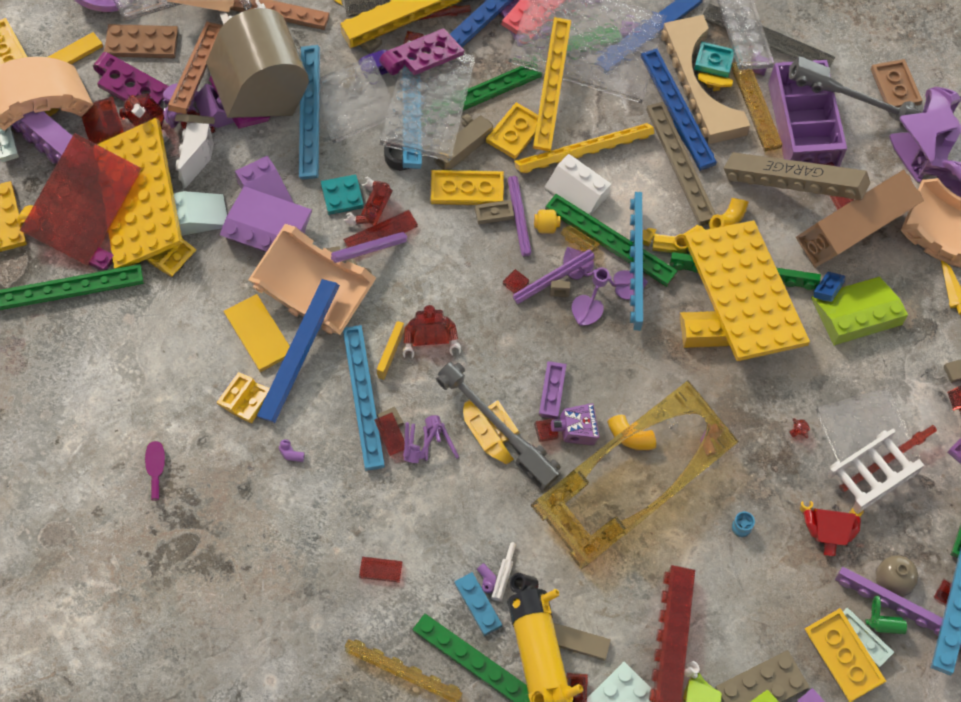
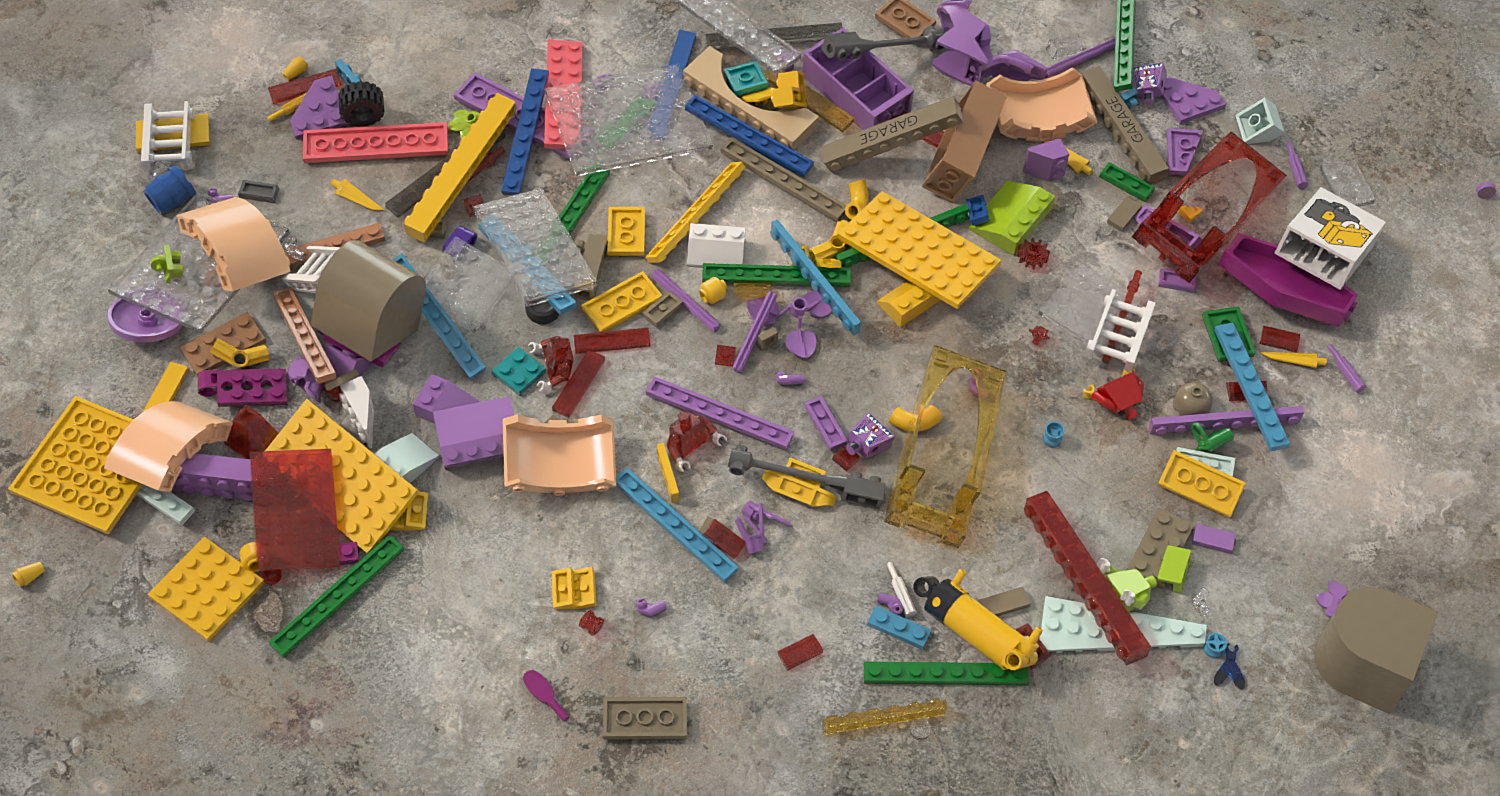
camera: 35 degrees left, 5 degrees down
clear red torso [119,93,169,143] -> none
yellow tile [223,294,290,372] -> none
blue tile [257,279,340,423] -> none
medium lavender axle [331,232,408,263] -> none
magenta hinge [379,28,464,76] -> none
yellow plate [533,17,571,152] -> none
none -> yellow piece [209,338,270,369]
none -> clear red plate [261,565,282,585]
none -> clear red tile [573,327,651,354]
none -> clear red wheel [579,610,604,636]
none -> dark tan plate [603,697,687,740]
none -> medium lavender plate [646,376,794,450]
none -> yellow brick [771,71,807,110]
none -> medium lavender arm [776,371,805,385]
none -> yellow tile [816,258,841,268]
none -> clear red gear [1017,238,1050,269]
none -> medium lavender slope [1023,138,1069,181]

